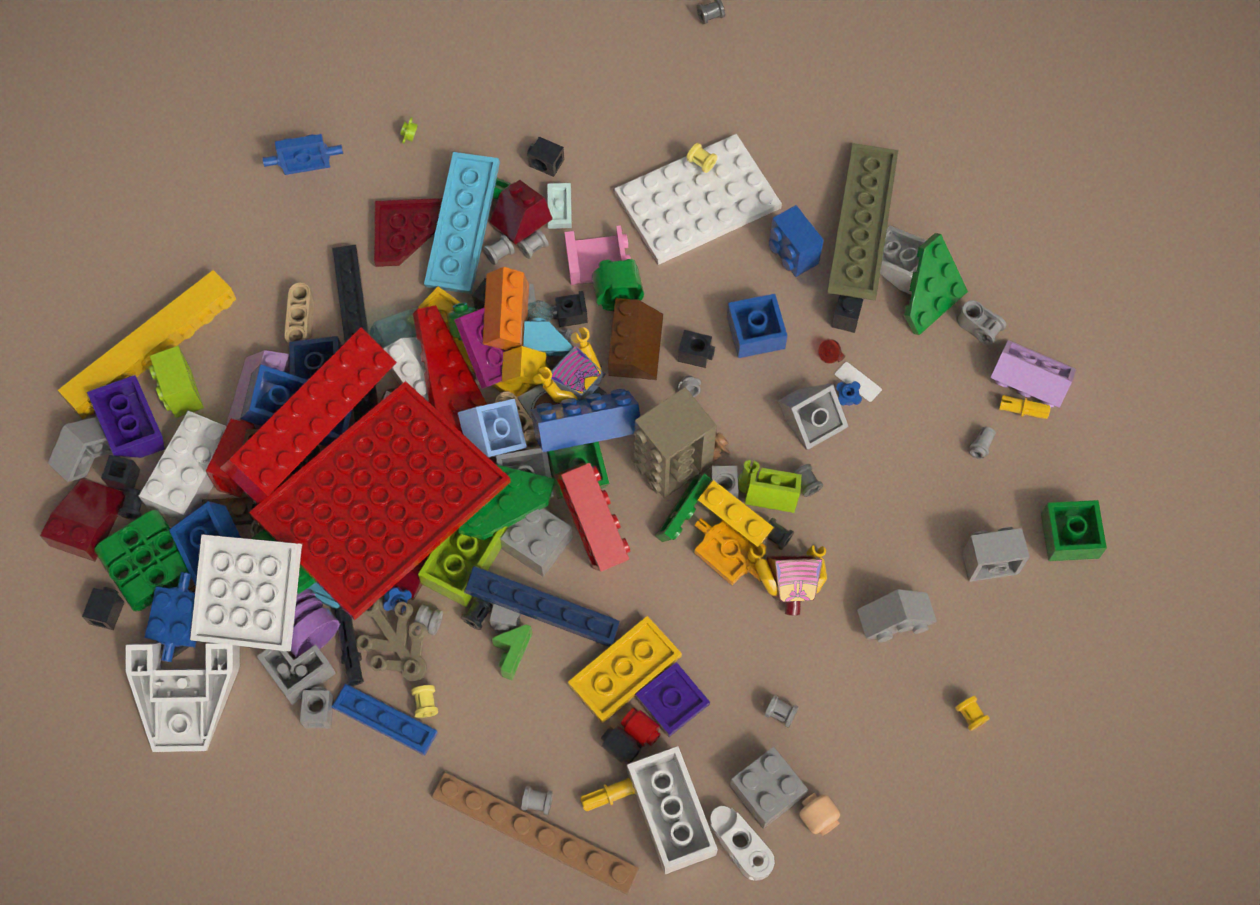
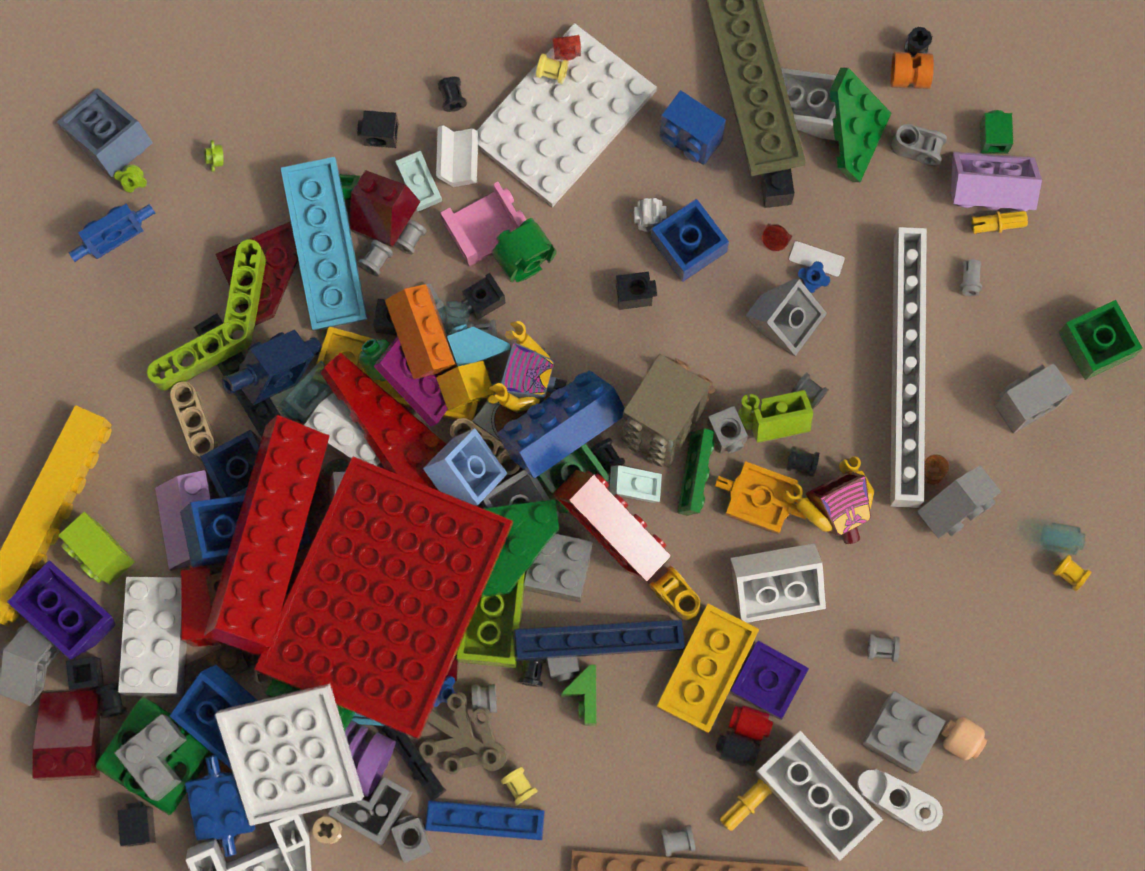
camera: 20 degrees left, 10 degrees up
reddish brown slope [608,298,663,380] -> none
light grey plate [677,376,701,397] -> none
yellow plate [698,480,774,548] -> none
none -> sand blue slope [57,88,153,177]
none -> lime plate [114,165,147,193]
none -> light grey brick [115,714,187,801]
none -> lime beam [147,239,266,391]
none -> dark blue brick [222,330,322,405]
none -> tan bush [313,817,343,844]
none -> white panel [436,125,478,187]
none -> black bush [438,76,467,112]
none -> clear red plate [552,35,581,61]
none -> black bush [590,438,625,474]
none -> light aqua plate [609,465,662,503]
none -> white gear [634,198,667,232]
none -> yellow piece [649,565,700,621]
none -> white slope [730,543,826,623]
none -> orange wheel [890,52,934,89]
none -> white brick [890,227,927,508]
none -> black bush [904,27,932,57]
none -> clear orange bush [924,454,949,485]
none -> green brick [980,110,1013,154]
none -> clear light blue brick [1040,523,1085,555]

